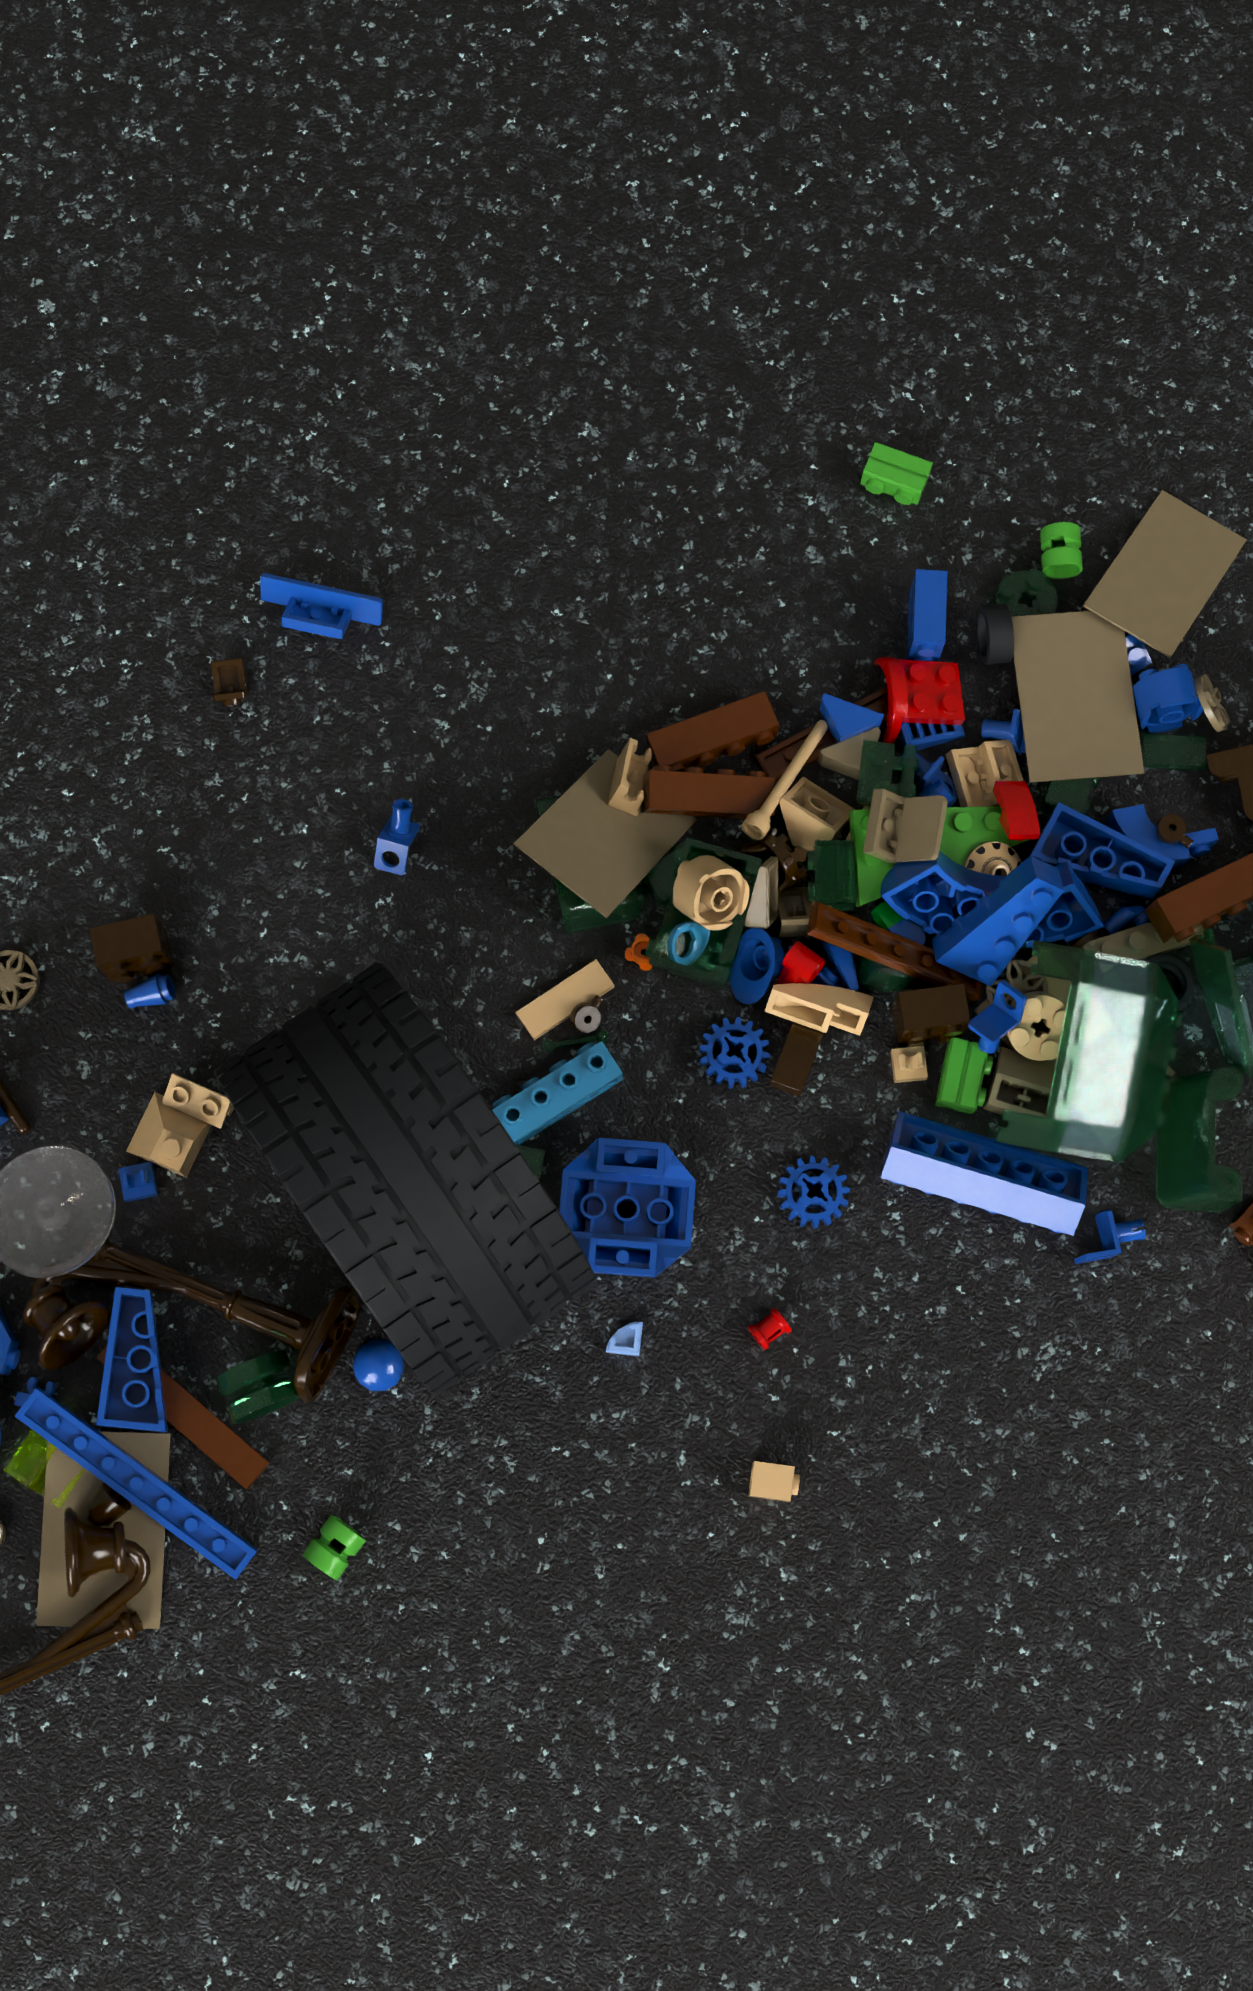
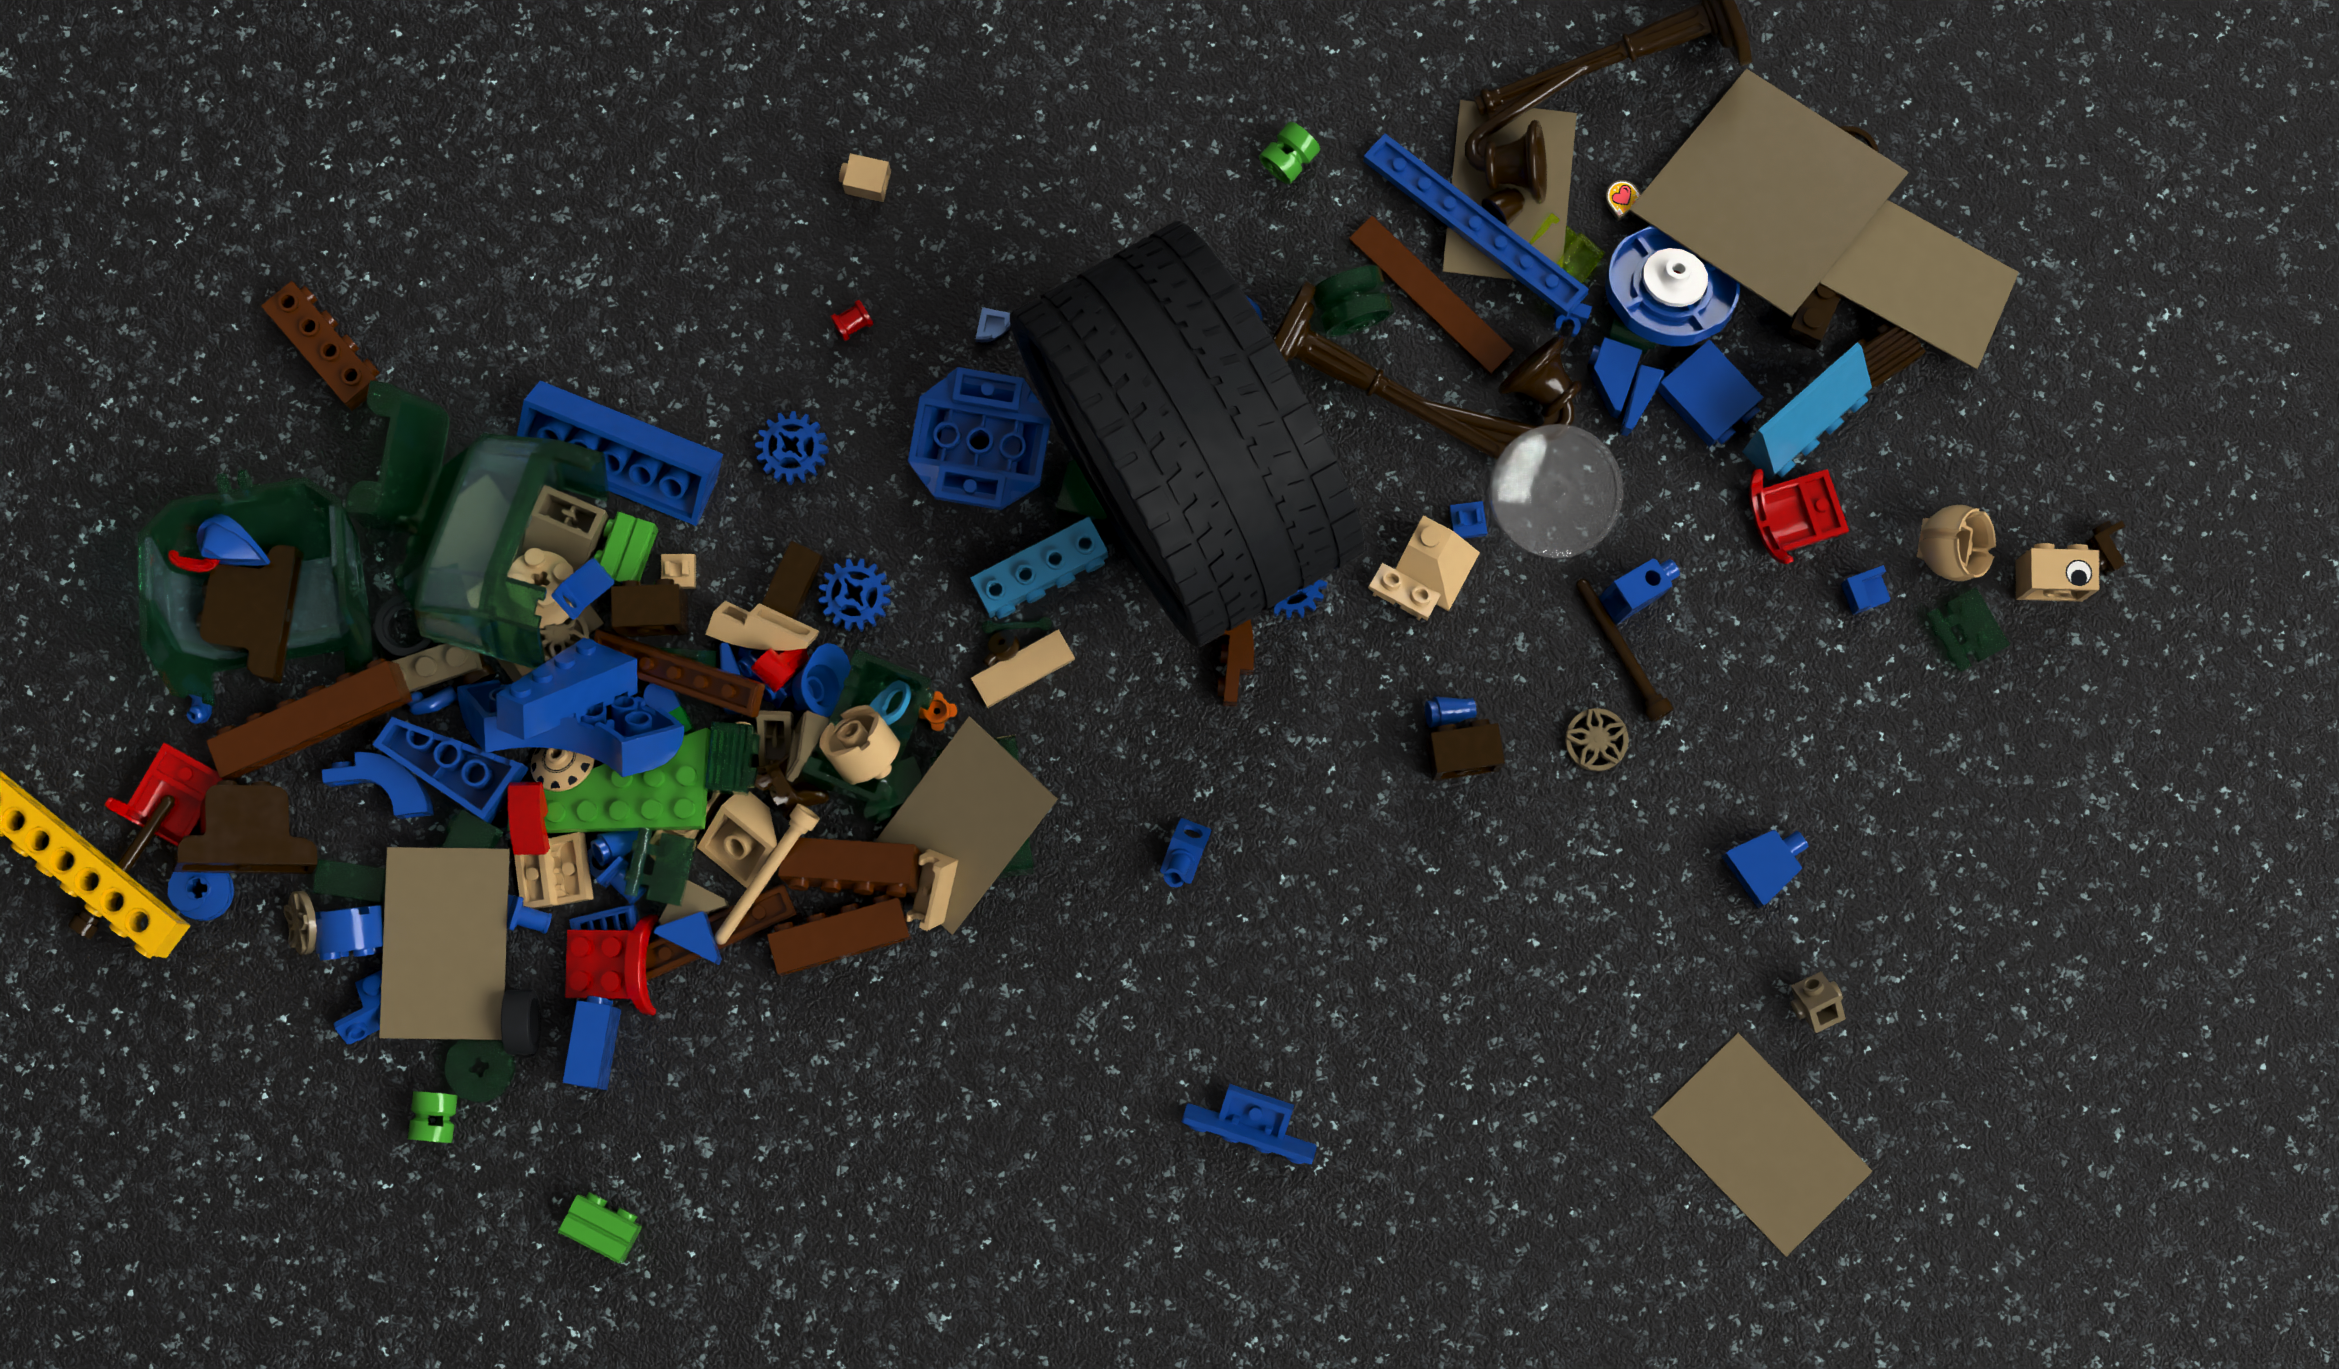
camera: 175 degrees left, 5 degrees up
blue wedge [96,1287,168,1433] -> none
dark brown bracket [210,657,249,706] -> none
dark tan bracket [863,789,948,863] -> none
blue bracket [1074,1209,1146,1264] -> none
dark tan piece [1083,490,1247,658] -> none
dark brown piece [1156,814,1194,849] -> none

